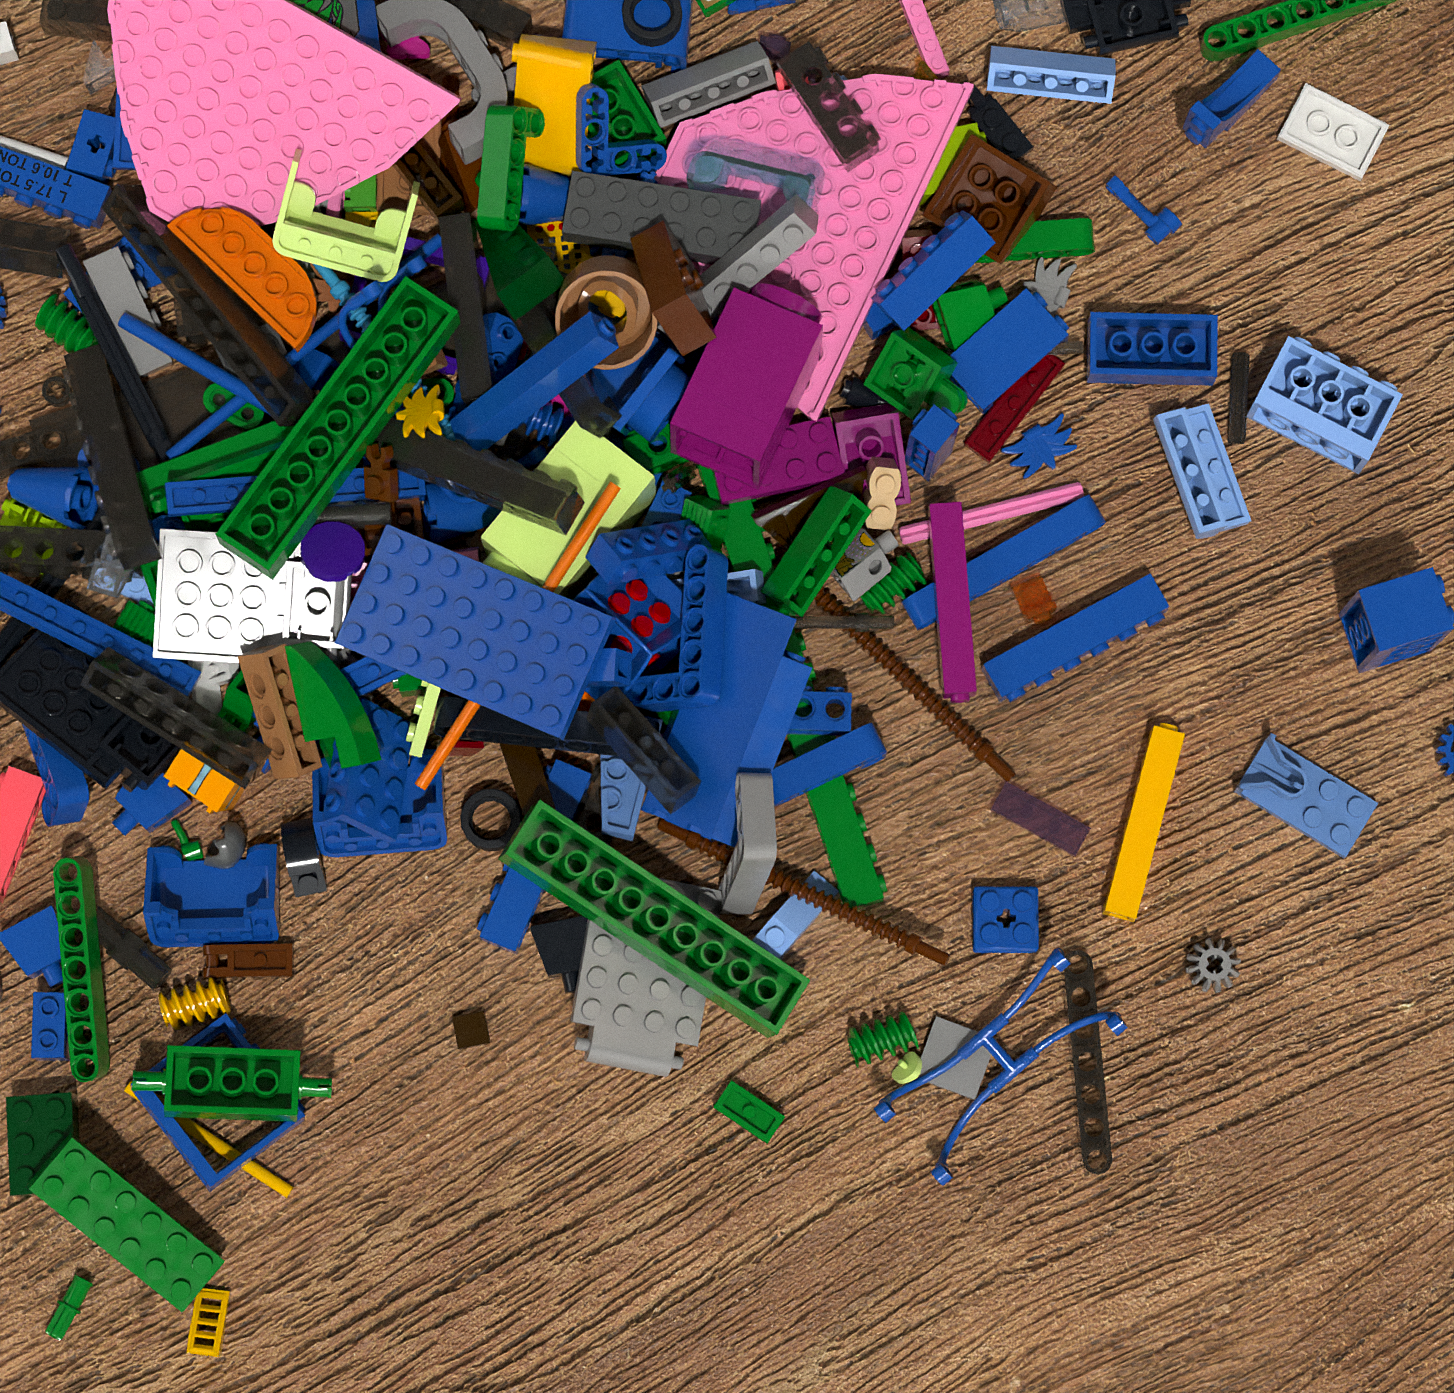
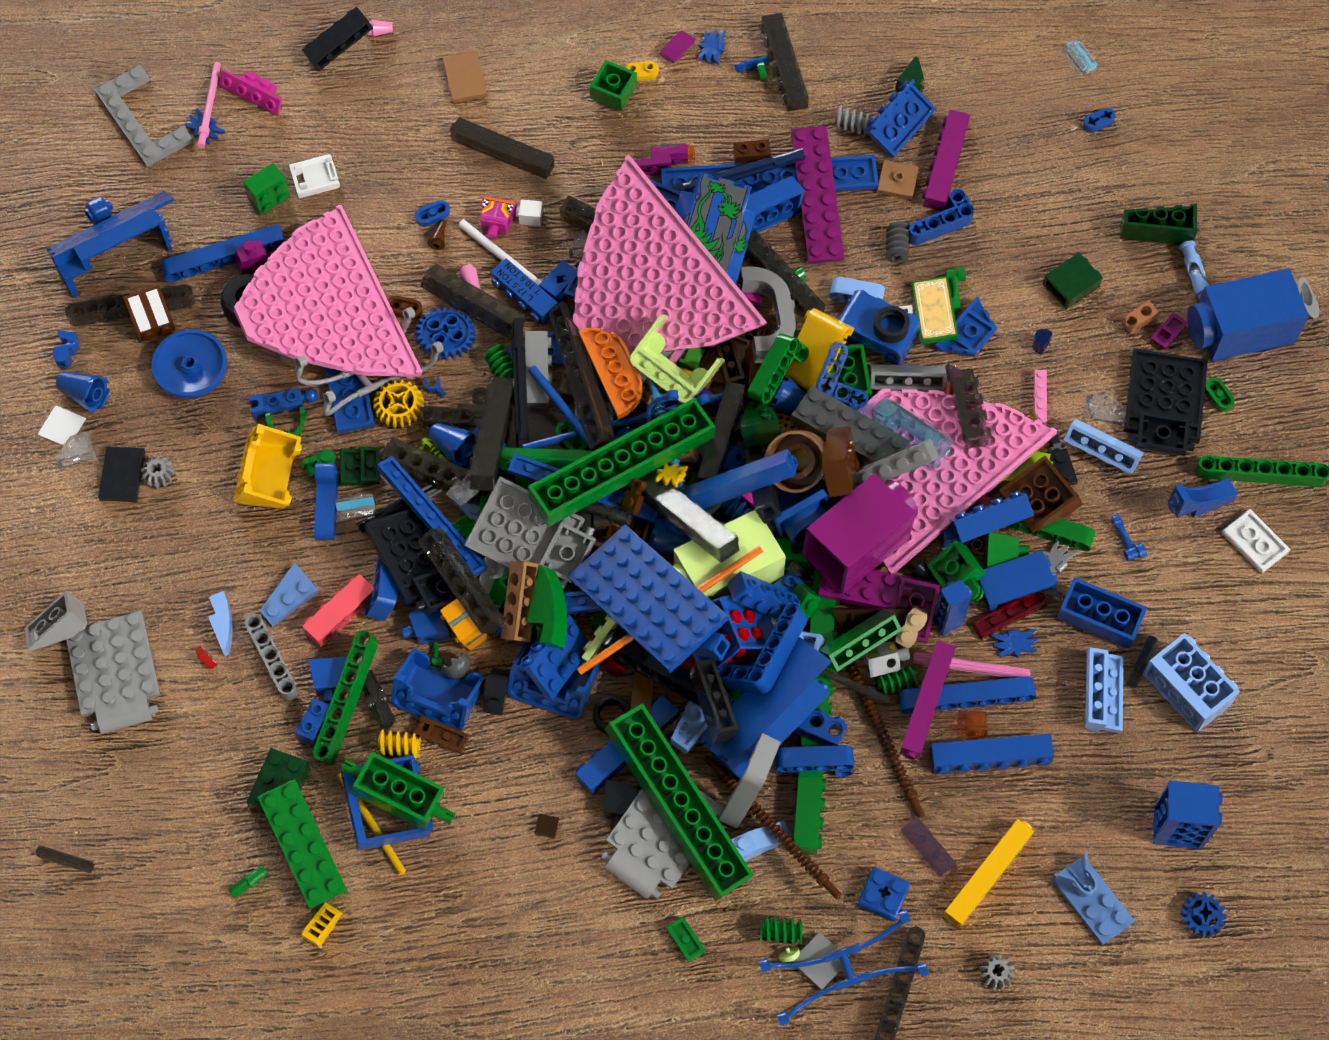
camera: 25 degrees right, 15 degrees down
dark purple tile [300,522,365,582] -> none

